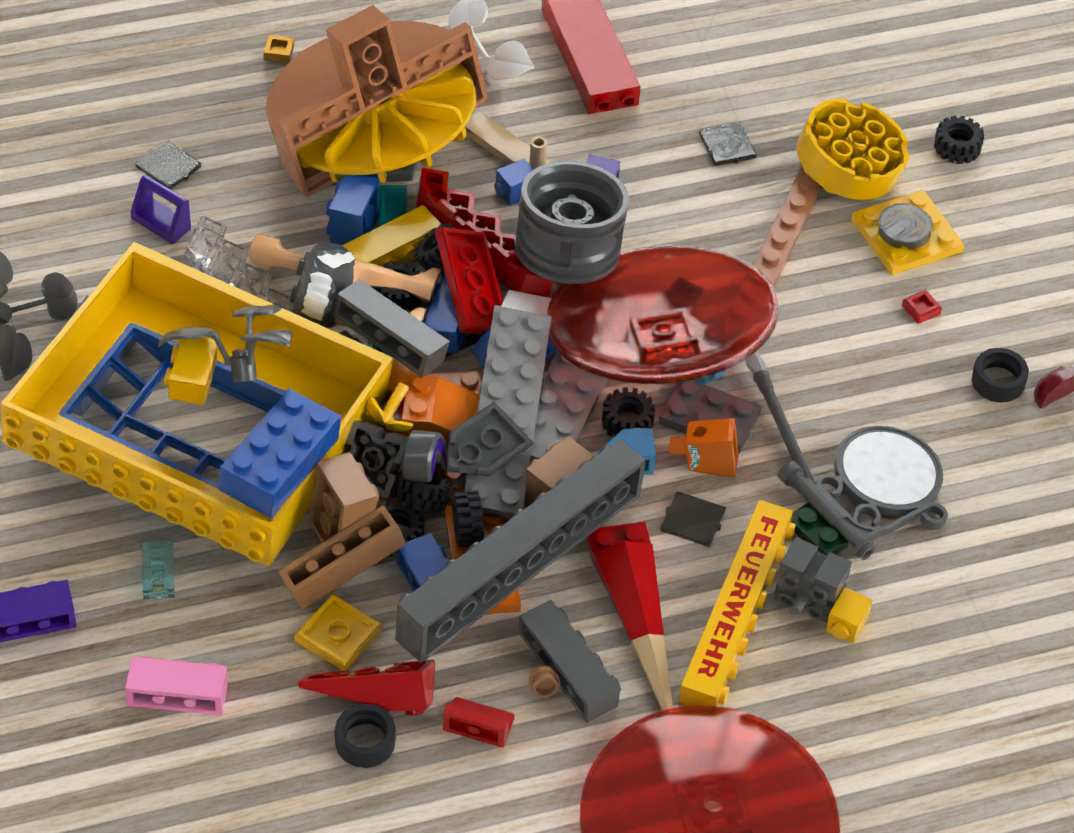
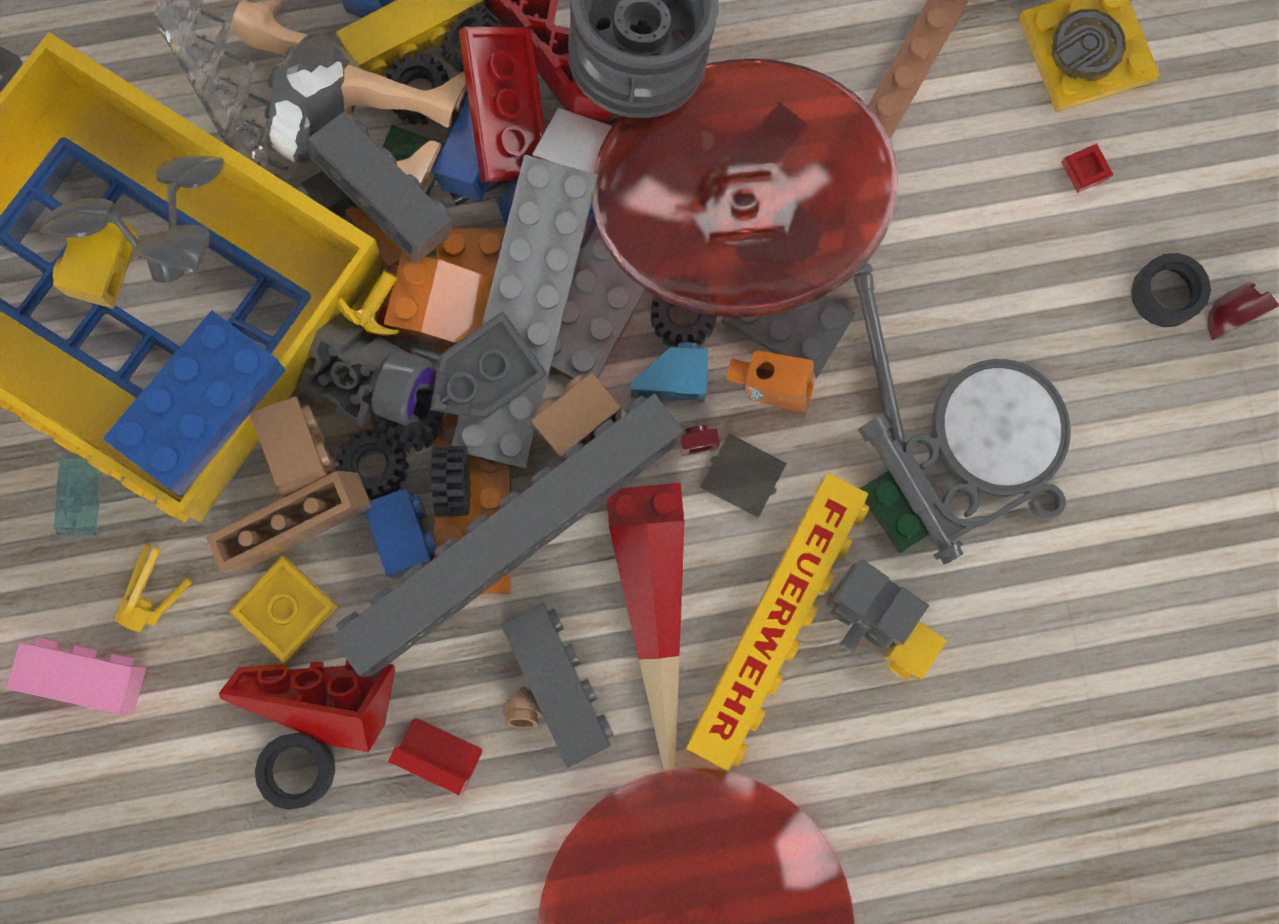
camera: 10 degrees right, 30 degrees up
none -> yellow plant [113,544,192,632]
none -> dark red plate [679,425,720,456]

